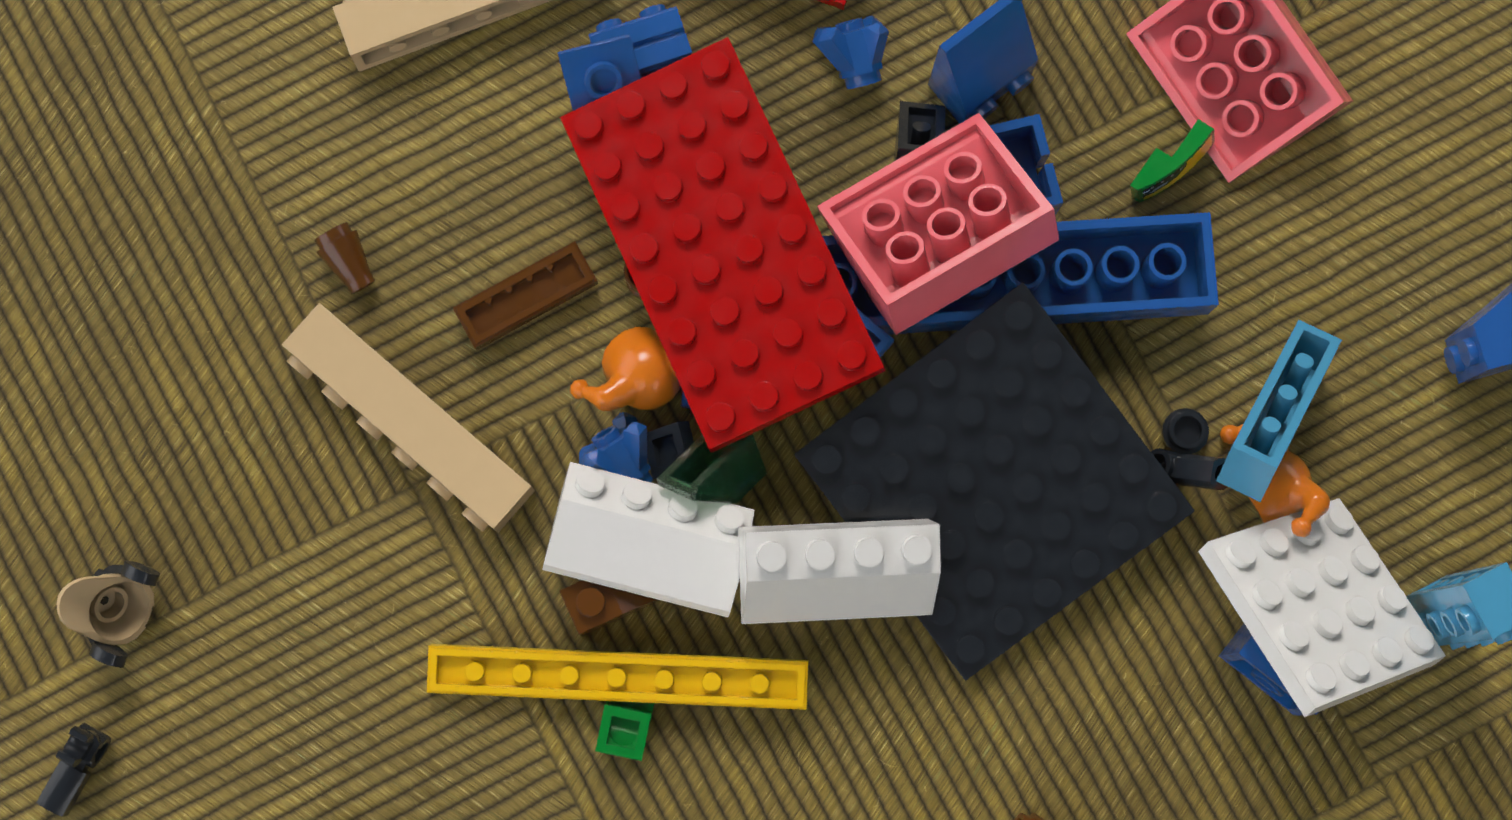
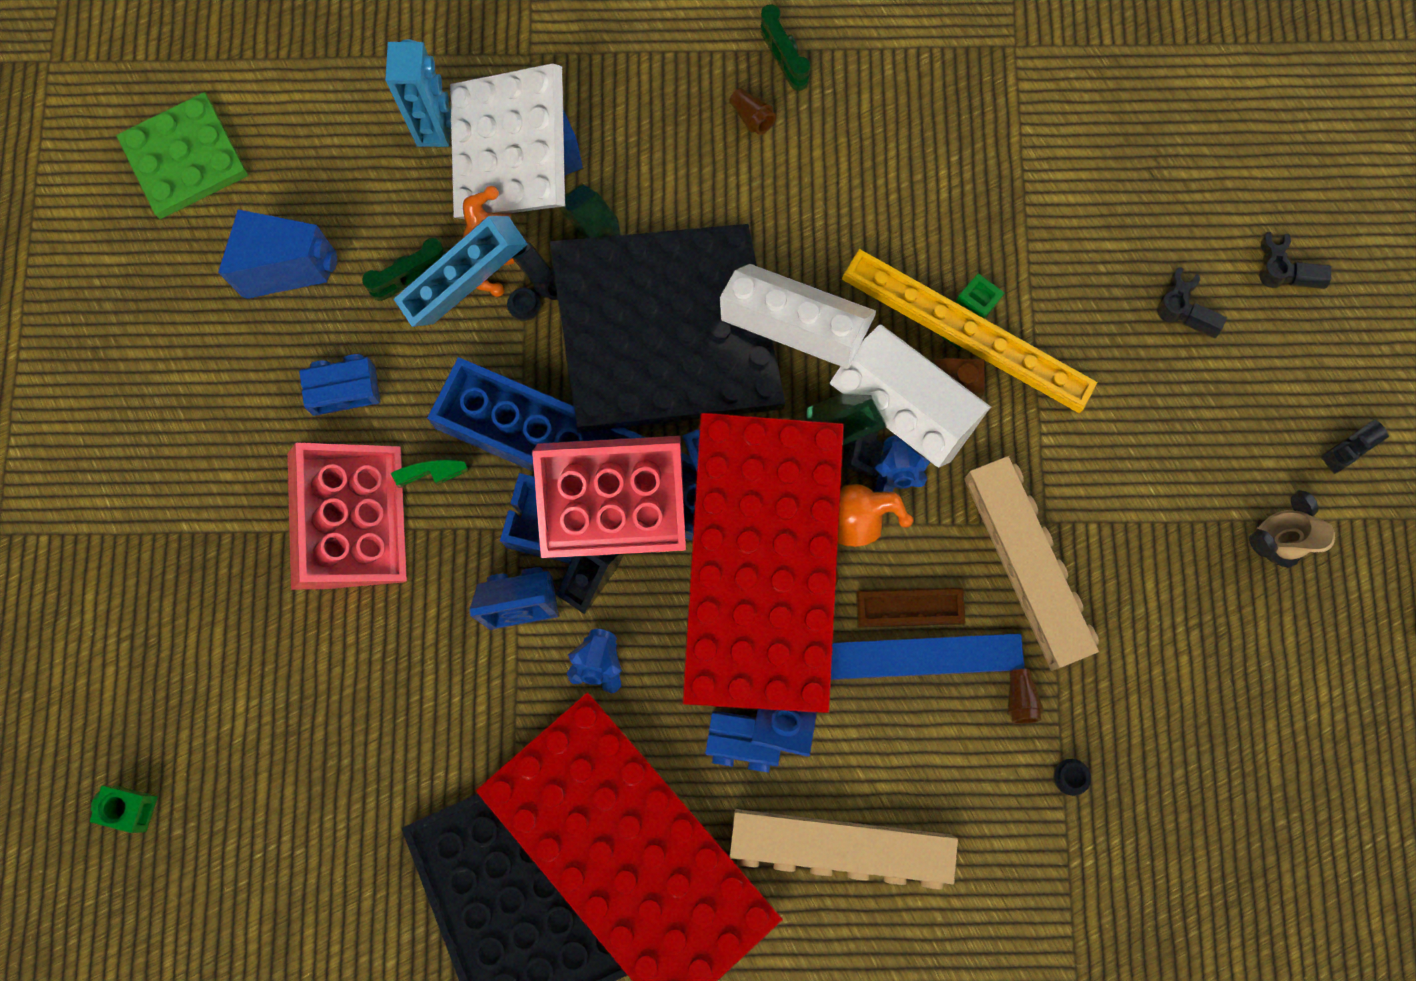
camera: 145 degrees left, 5 degrees down
none -> blue brick [299,354,381,416]
none -> dark green plate [362,238,446,301]
none -> clear green slope [559,183,621,238]
none -> blue tile [831,634,1025,680]
none -> black plate [1053,759,1091,796]

